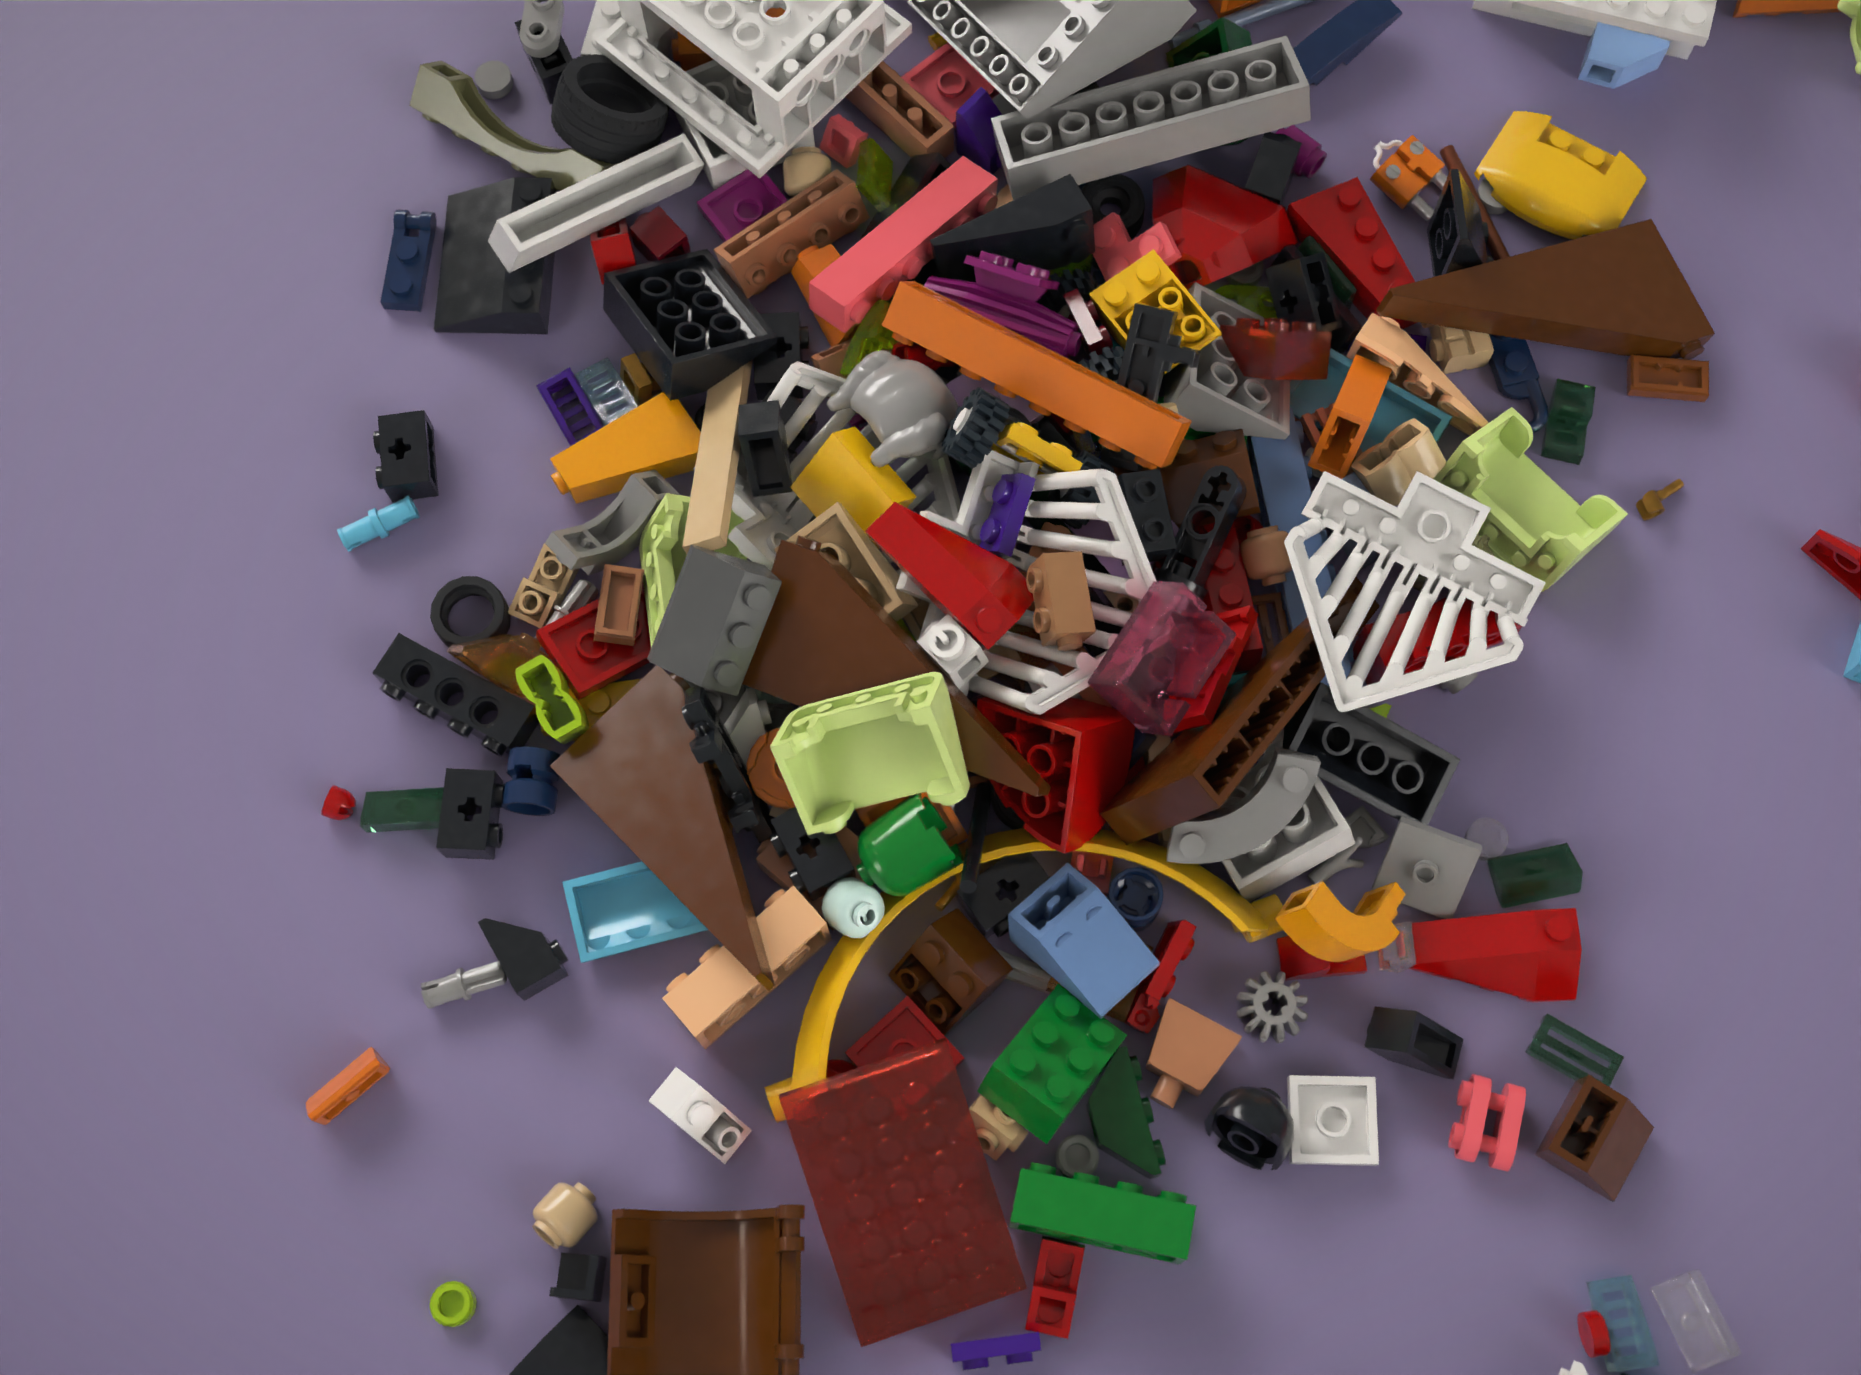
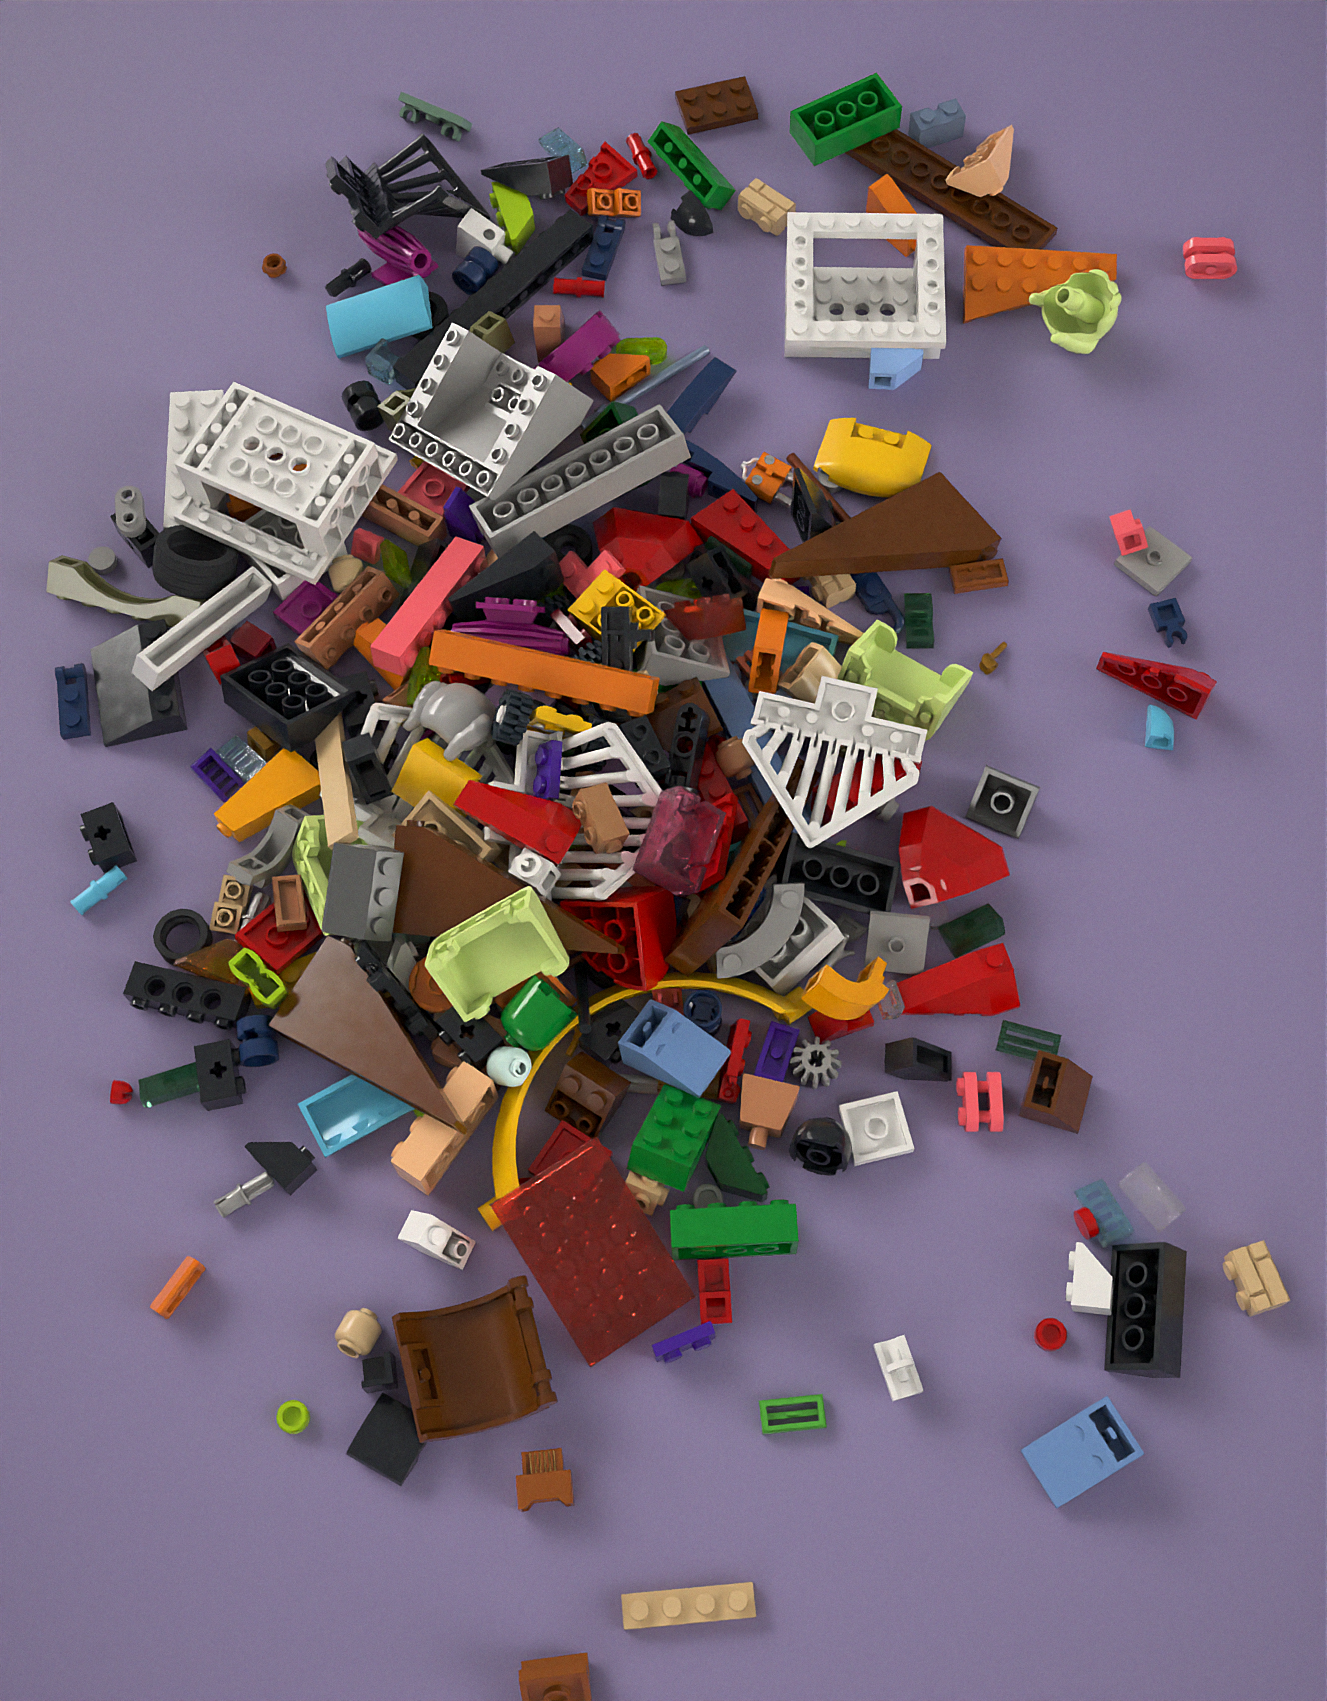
camera: 15 degrees left, 5 degrees down
none -> dark blue slope [683,439,758,513]
none -> dark purple plate [753,1021,800,1082]
none -> red brick [899,805,1010,909]
none -> dark grey slope [965,765,1040,839]

